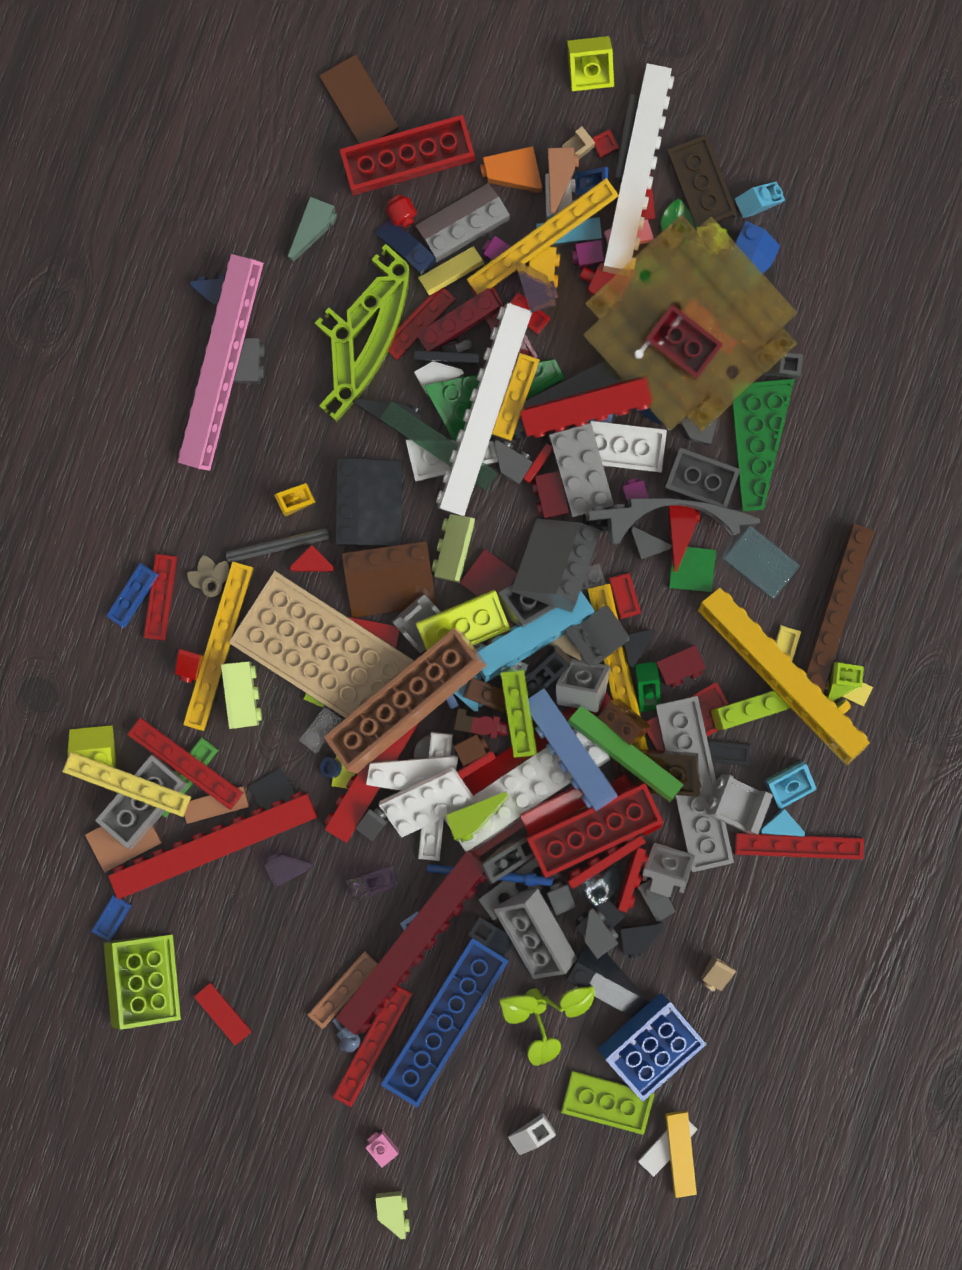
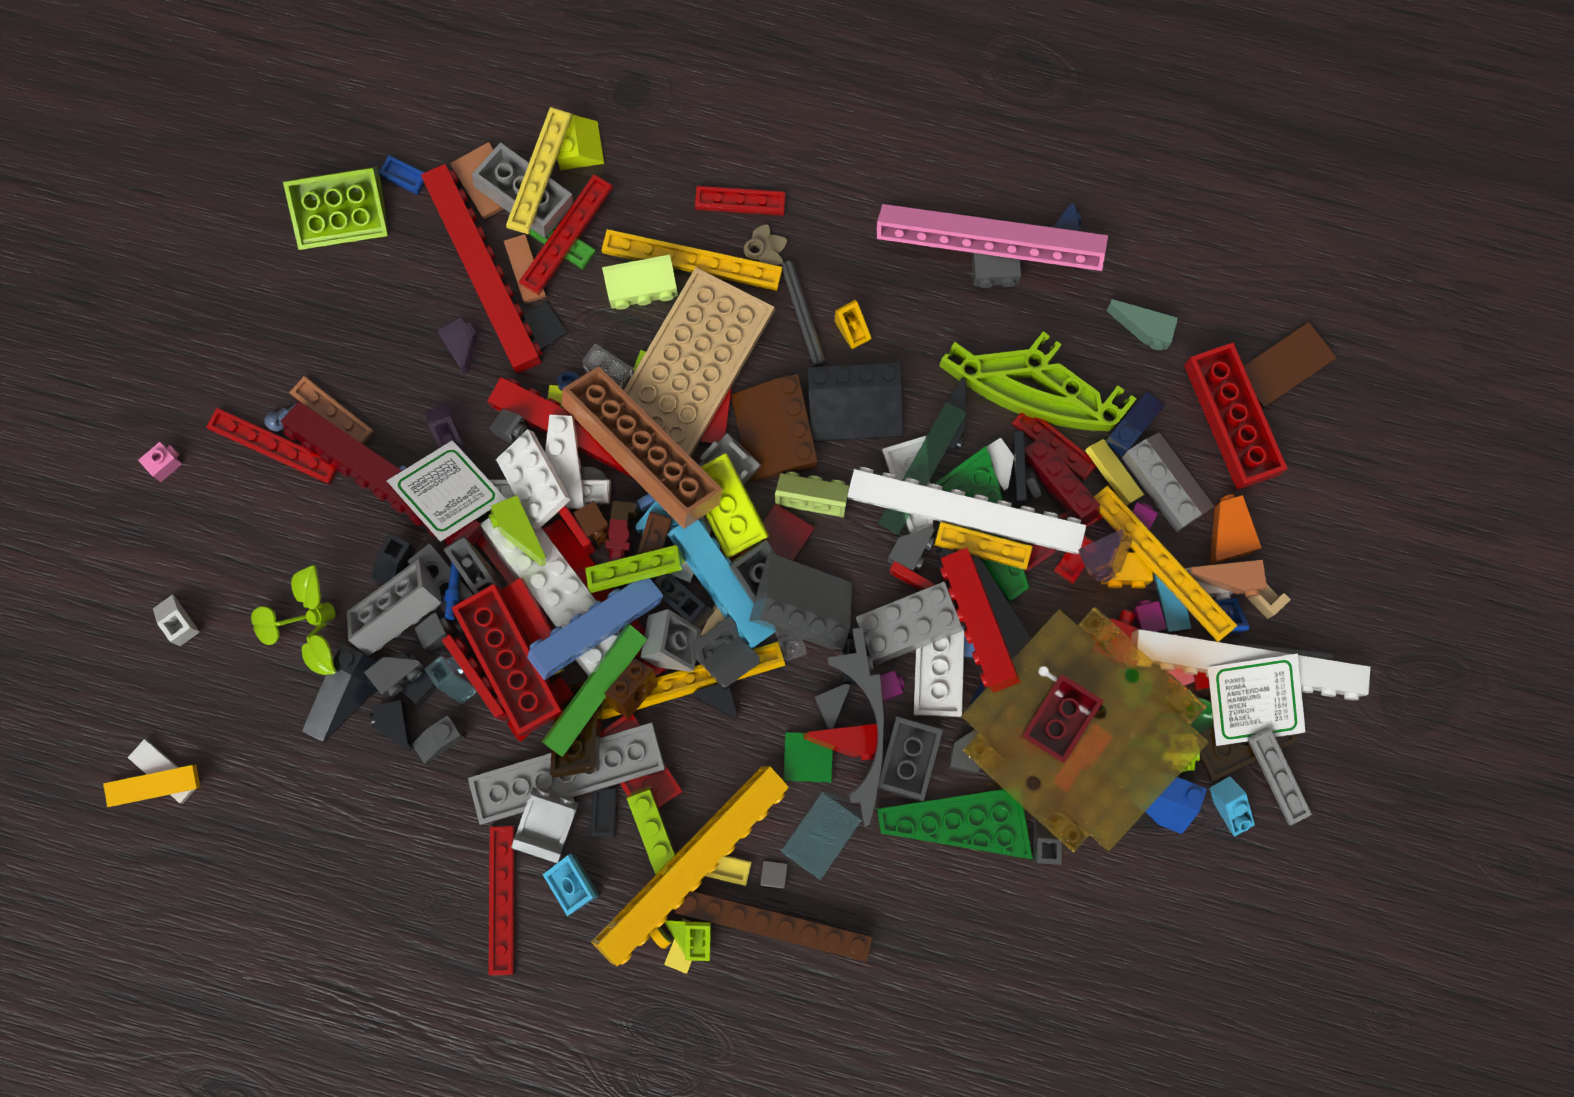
camera: 80 degrees right, 10 degrees down
blue tile [106,563,159,628] -> none
red slope [175,649,204,683] -> none
red tile [194,982,252,1046] -> none
red slope [290,545,335,572] -> none
yellowish green slope [376,1191,410,1239] -> none
blue brick [381,937,509,1108] -> none
red head [386,195,417,228] -> none
dark red brick [531,471,569,519] -> none
lime tile [561,1070,655,1135] -> none
neon yellow slope [567,36,614,91] -> none
red tile [592,129,619,159] -> none
blue slope [597,993,707,1102] -> none
red tile [609,573,641,619] -> none
red plate [615,847,648,912] -> none
green slope [635,662,661,712] -> none
light grey panel [642,843,695,897] -> none
dark red brick [656,645,706,688] -> none
tan slope [701,956,736,991] -> none
medium azure slope [759,808,805,836] -> none
none -> white sticker [387,440,506,542]
none -> light grey slope [760,861,787,888]
none -> white sticker [1208,653,1305,746]
none -> light grey tile [1247,728,1312,825]

